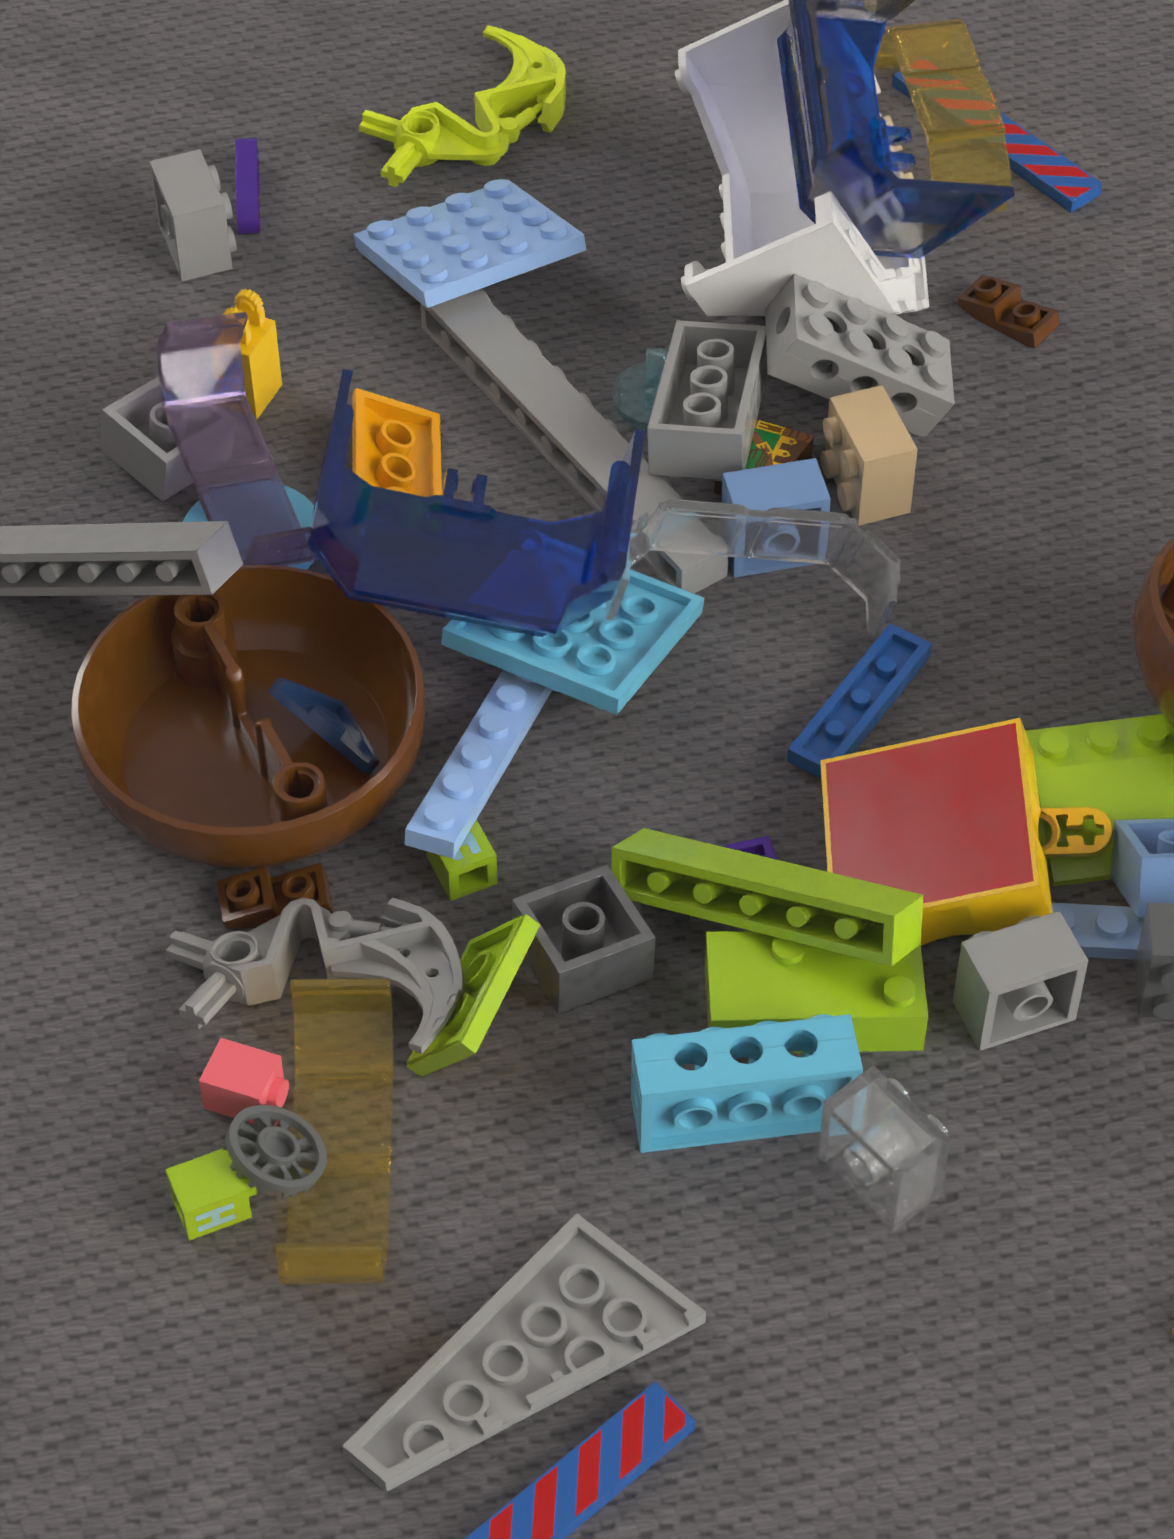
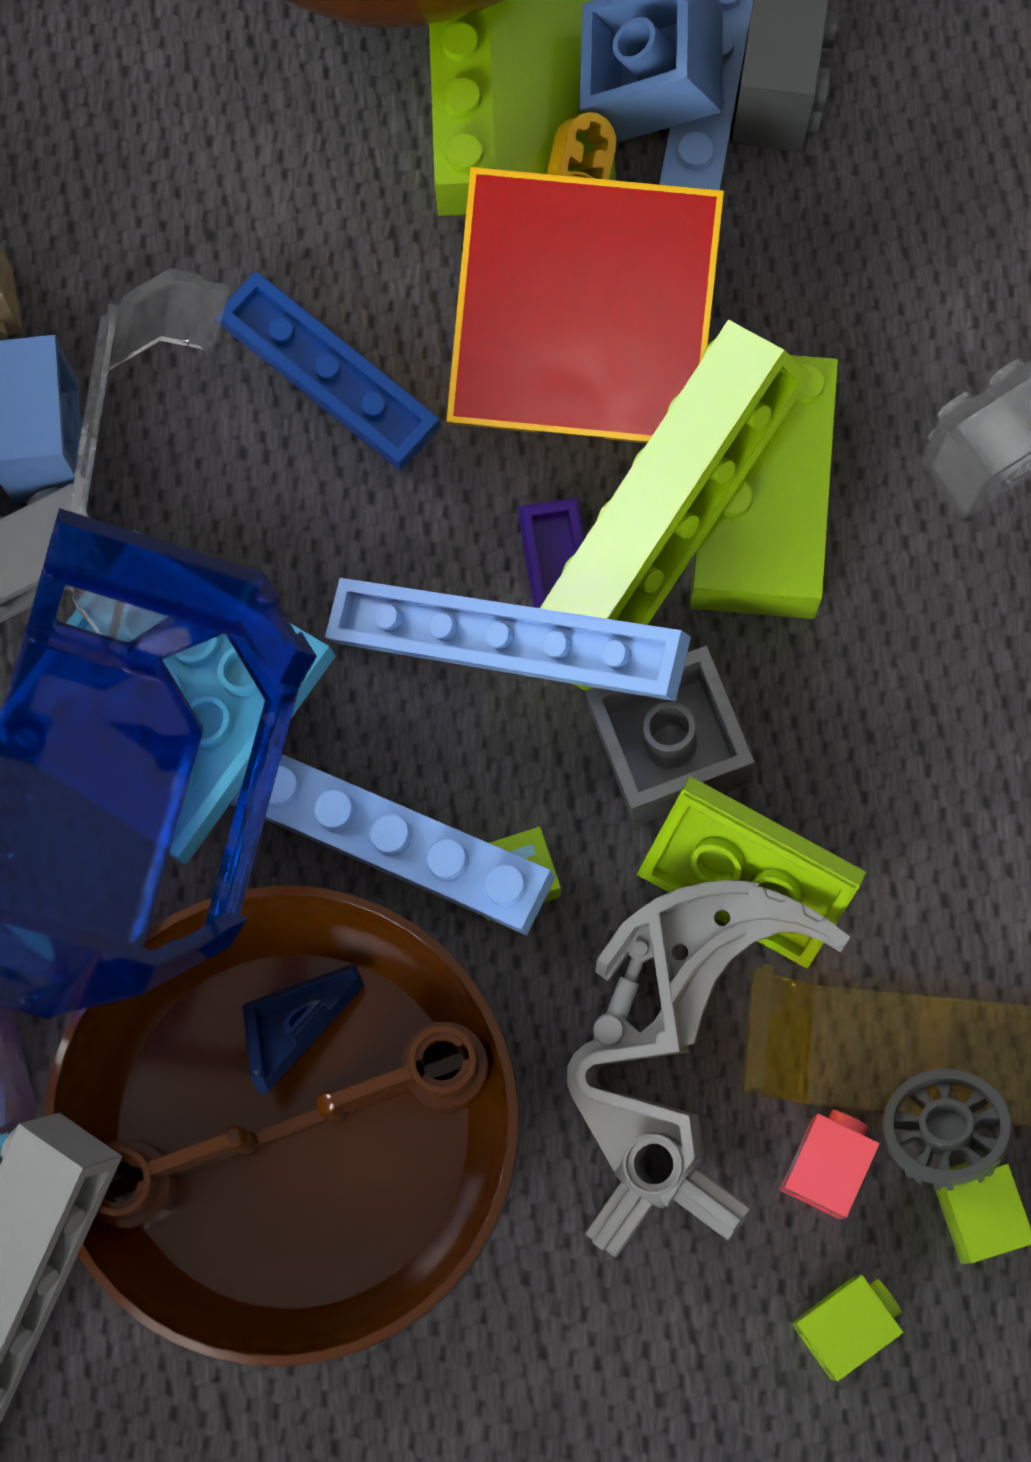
camera: 80 degrees left, 25 degrees up
reddish brown slope [217,862,334,928] -> none
medium azure brick [631,1014,863,1153] -> none
light grey brick [952,911,1089,1051] -> none
none -> light blue plate [325,578,691,701]
none -> lime brick [791,1275,904,1382]

